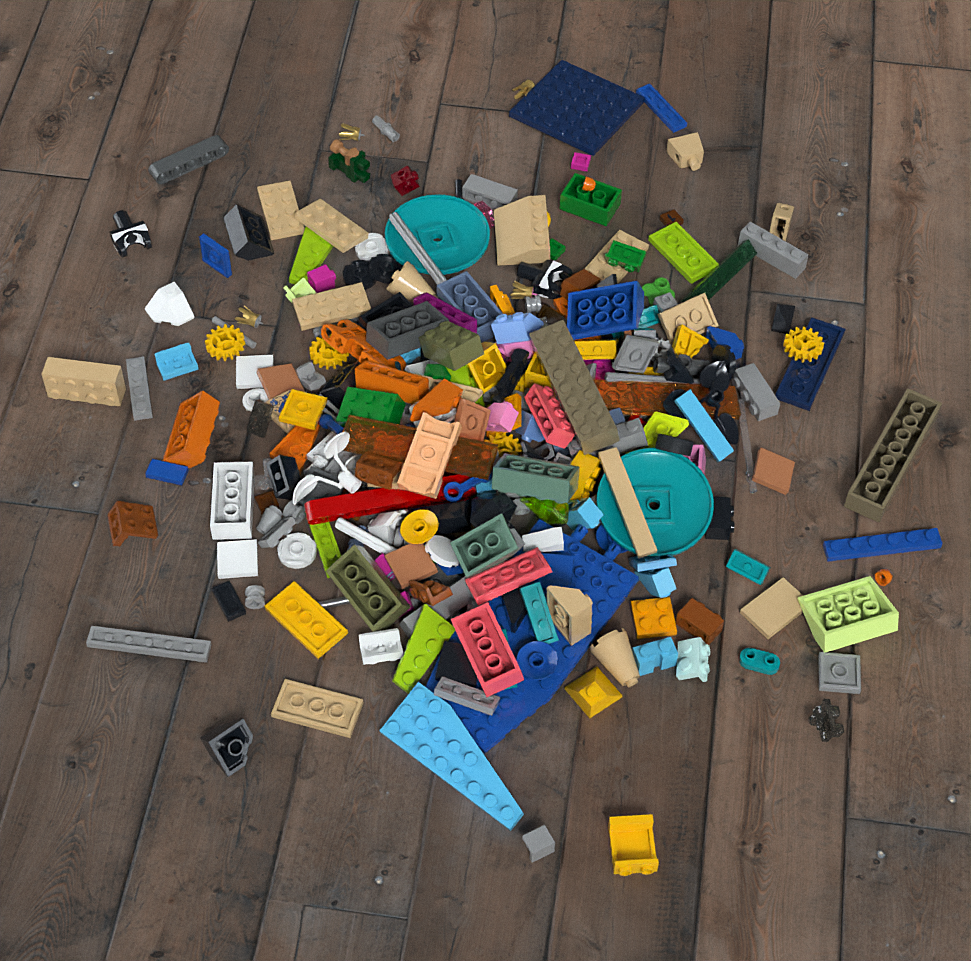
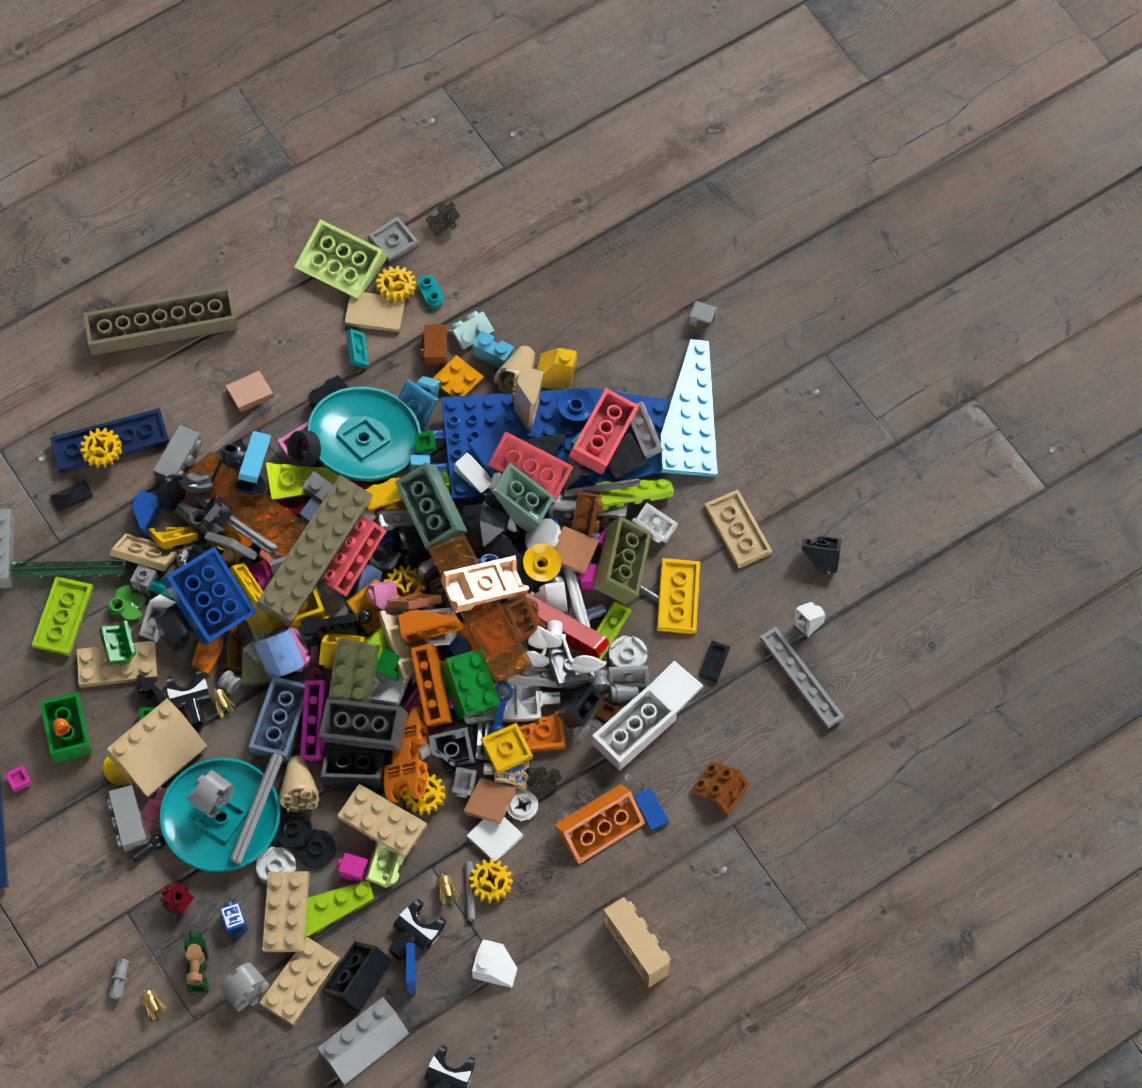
camera: 130 degrees left, 10 degrees up
light grey plate [126,356,153,421] -> none
medium azure bracket [154,343,198,381] -> none
light grey wheel [245,585,265,609] -> none
light orange bracket [490,285,515,315] -> none
teal plate [519,582,559,644] -> none
dark orange brick [560,269,601,300] -> none
tan tile [598,447,657,558] -> none
yellow panel [608,814,659,876] -> none
reddish brown tile [659,209,684,227] -> none
blue plate [823,528,943,562] -> none
orange hinge [875,569,893,586] -> none
none -> black slope [136,674,166,707]
none -> light grey brick [187,770,234,818]
none -> brick [220,902,248,937]
none -> light grey brick [220,963,270,1012]
none -> light grey slope [318,997,410,1086]
none -> yellow gear [376,266,416,302]
none -> black connector [388,899,447,961]
none -> green plate [415,431,436,454]
none -> flat silver bar [564,478,641,497]
none -> white slope [794,602,825,637]

